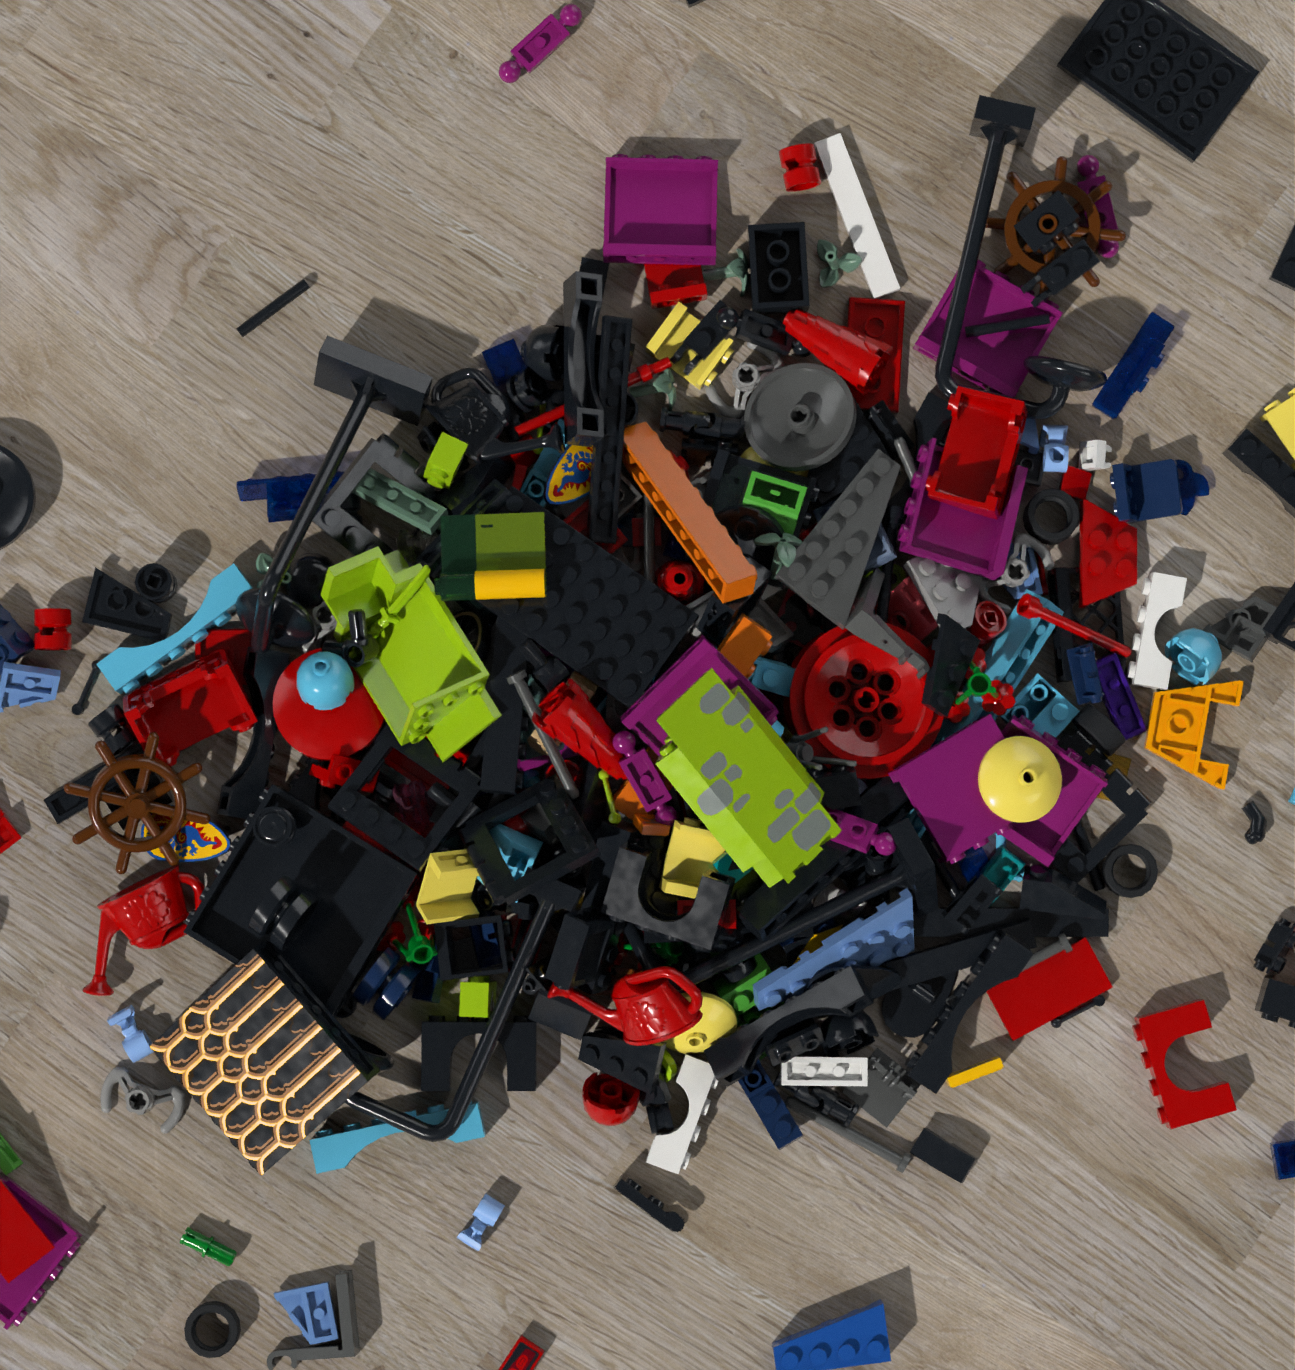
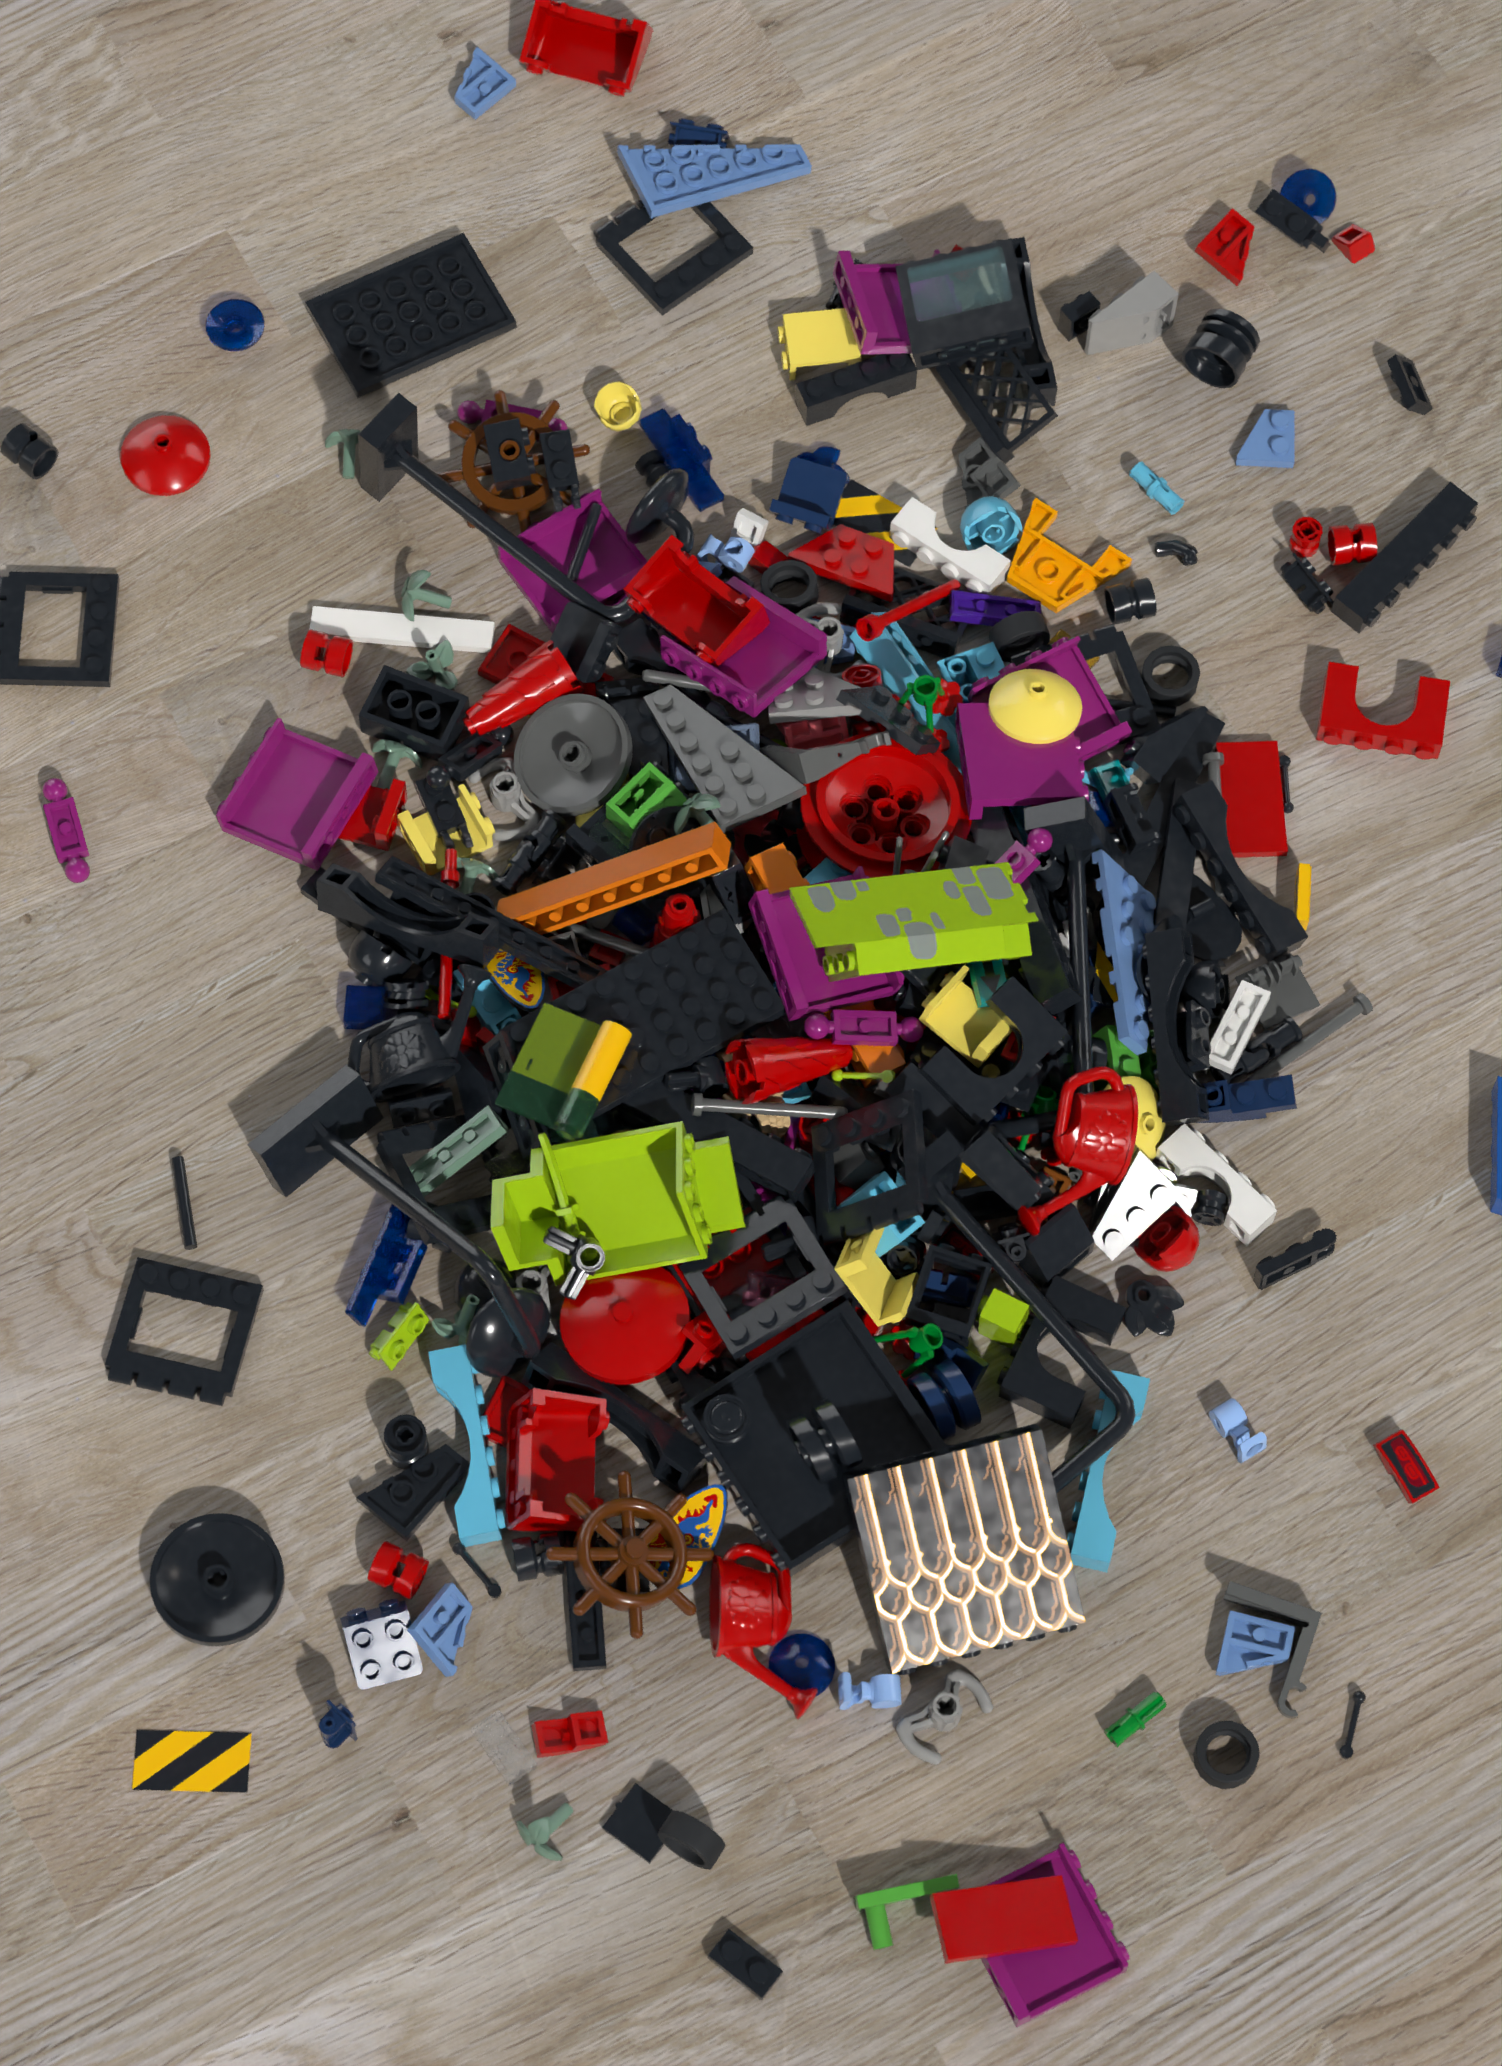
camera: 65 degrees left, 20 degrees down
medium azure cylinder [297,651,354,710] -> none
lime brick [423,432,468,490] -> none
orange tile [633,814,670,836] -> none
black slope [910,1128,977,1183] -> none
dark blue hinge [1066,643,1104,705] -> none
none -> black hinge [105,1257,264,1406]
none -> sand green plant [325,429,360,479]
none -> lime hinge [369,1302,430,1371]
none -> sand green plant [401,570,452,621]
none -> black bracket [550,602,622,683]
none -> light yellow hair [594,381,642,431]
none -> black wheel [635,450,672,489]
none -> clear blue dish [768,1633,835,1697]
none -> sticker [833,480,938,568]
none -> black wheel [1104,578,1157,625]
none -> black plate [1124,1280,1184,1337]

